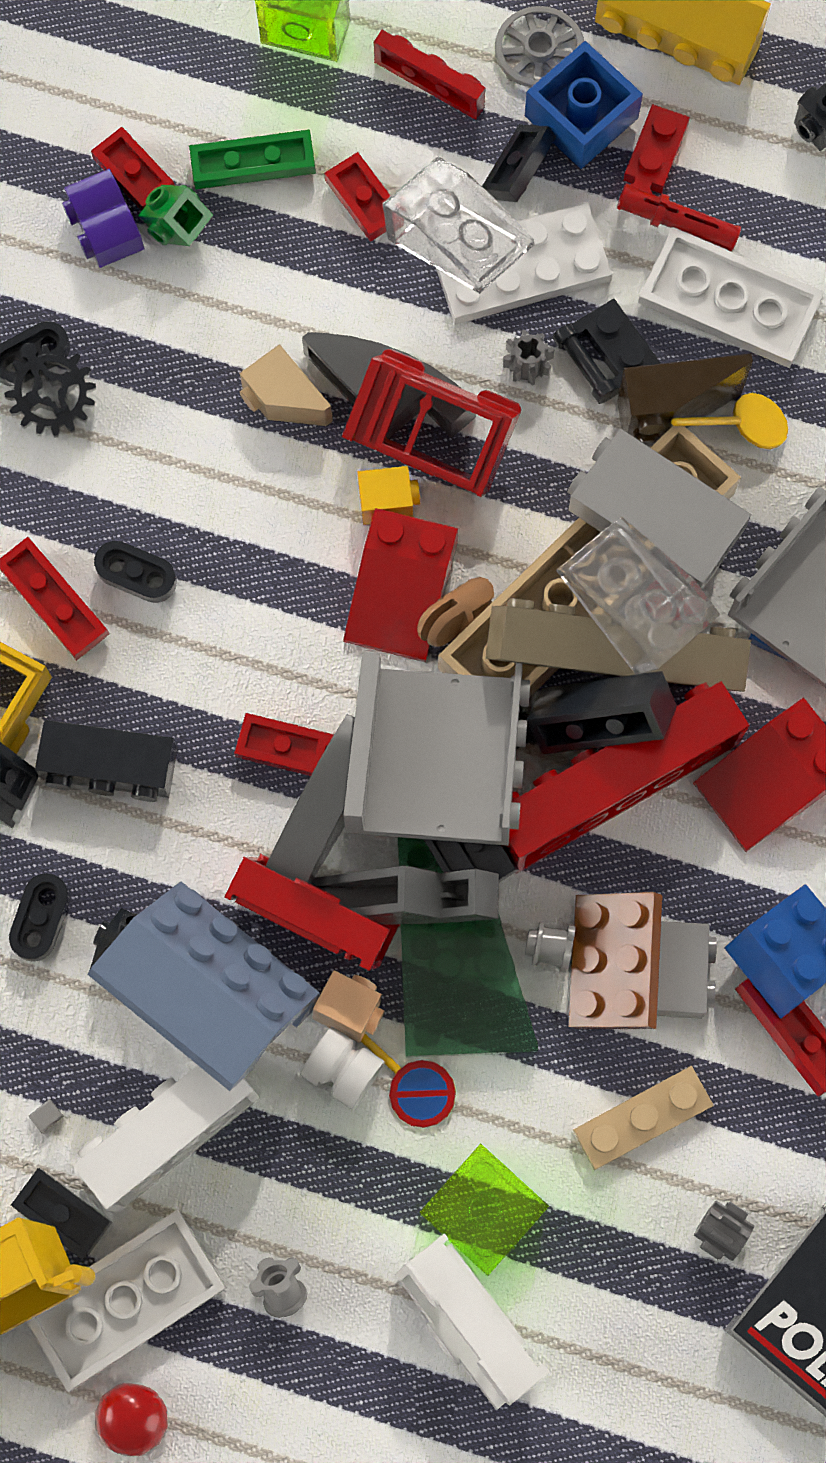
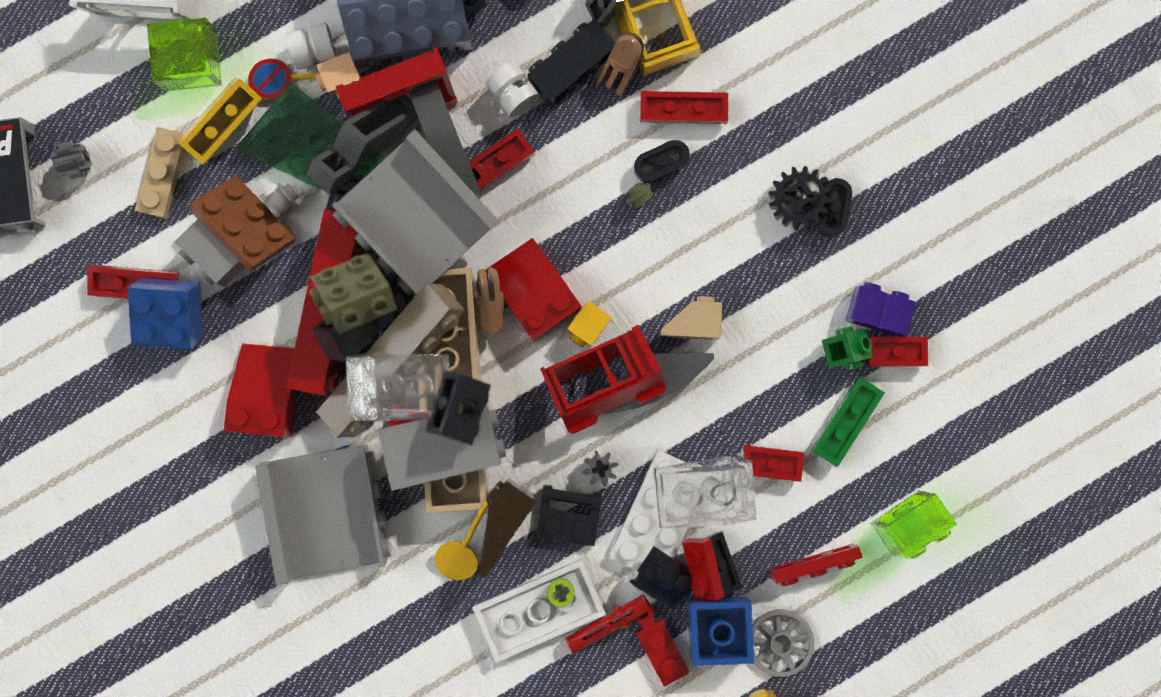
camera: 125 degrees right, 10 degrees up
none -> yellow brick [177,77,262,164]
none -> olive brick [310,253,397,334]
none -> black brick [425,371,491,445]
none -> white wheel [486,61,540,117]
none -> lime bush [547,578,575,607]
none -> medium nougat arm [597,32,644,96]
none -> olive plate [626,182,653,209]
none -> black plate [630,546,692,611]
none -> red plate [682,538,724,601]

